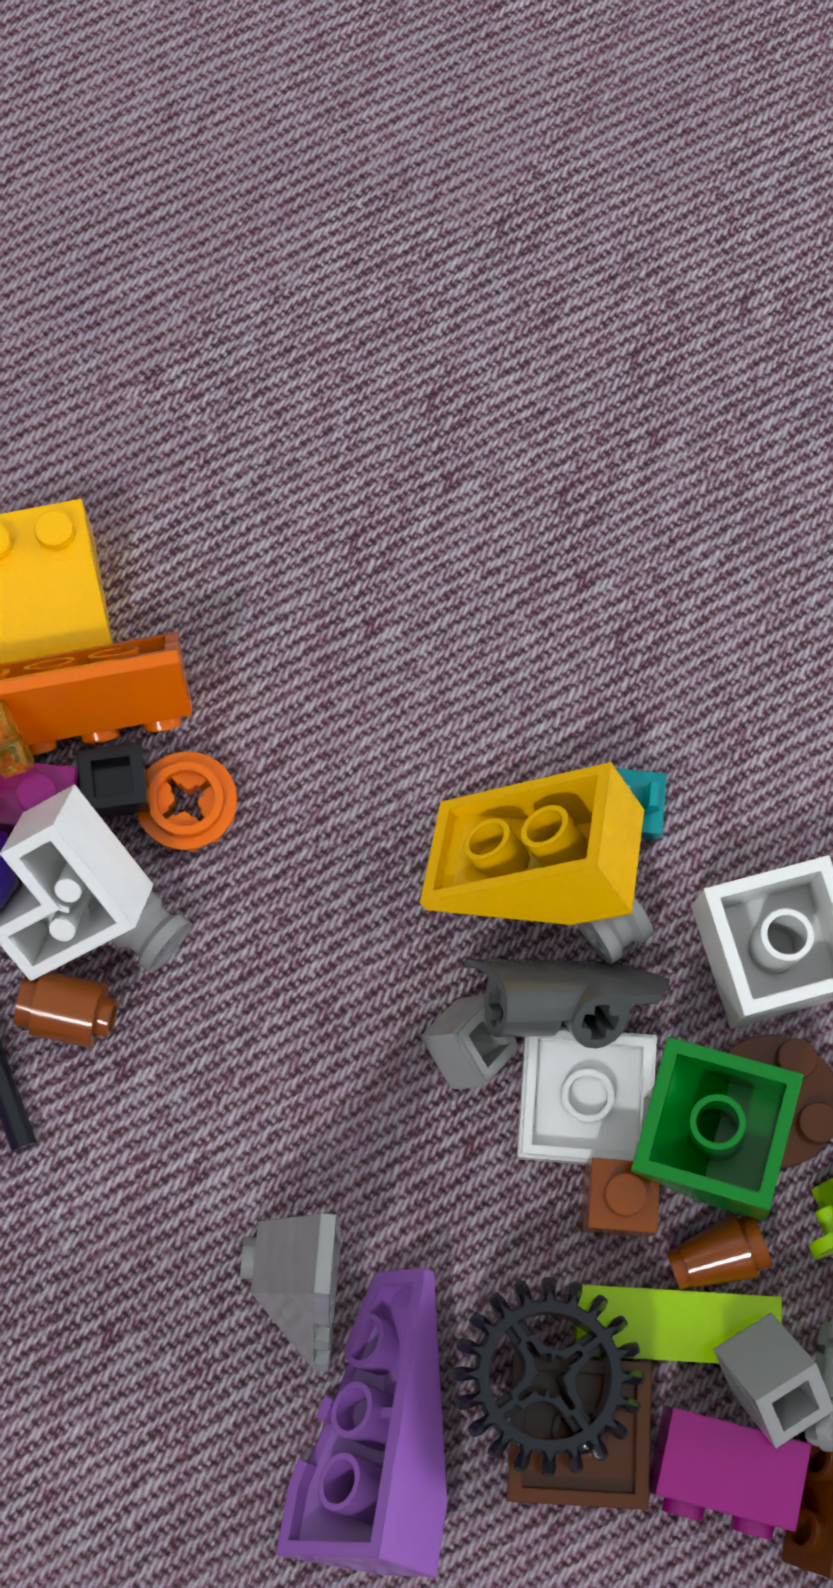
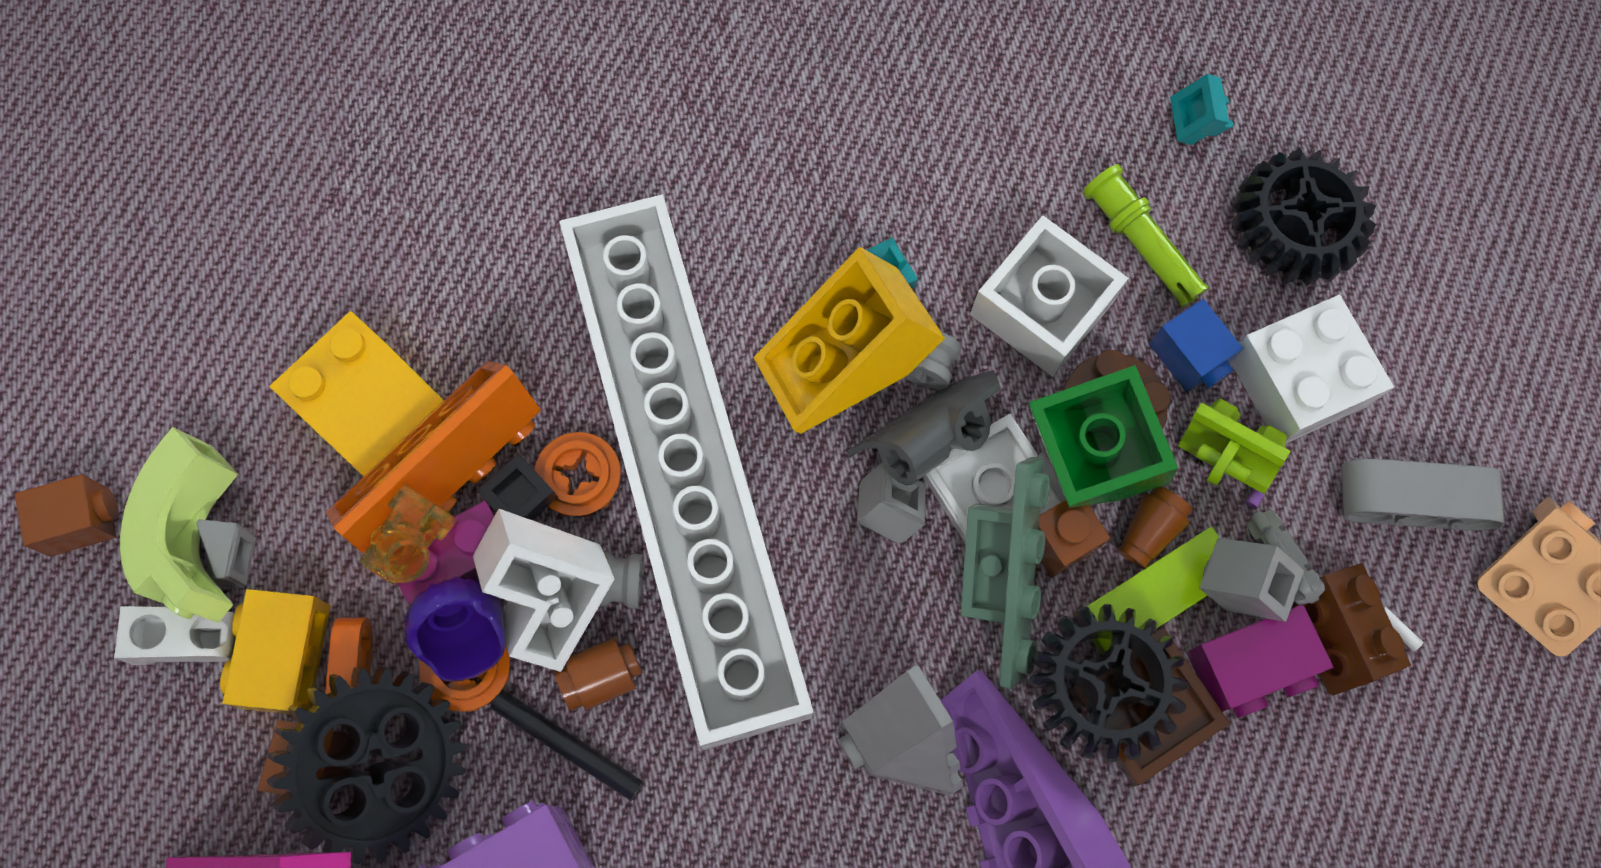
camera: 35 degrees left, 0 degrees up
none -> white brick [559,194,814,751]
none -> sand green bracket [961,457,1050,689]

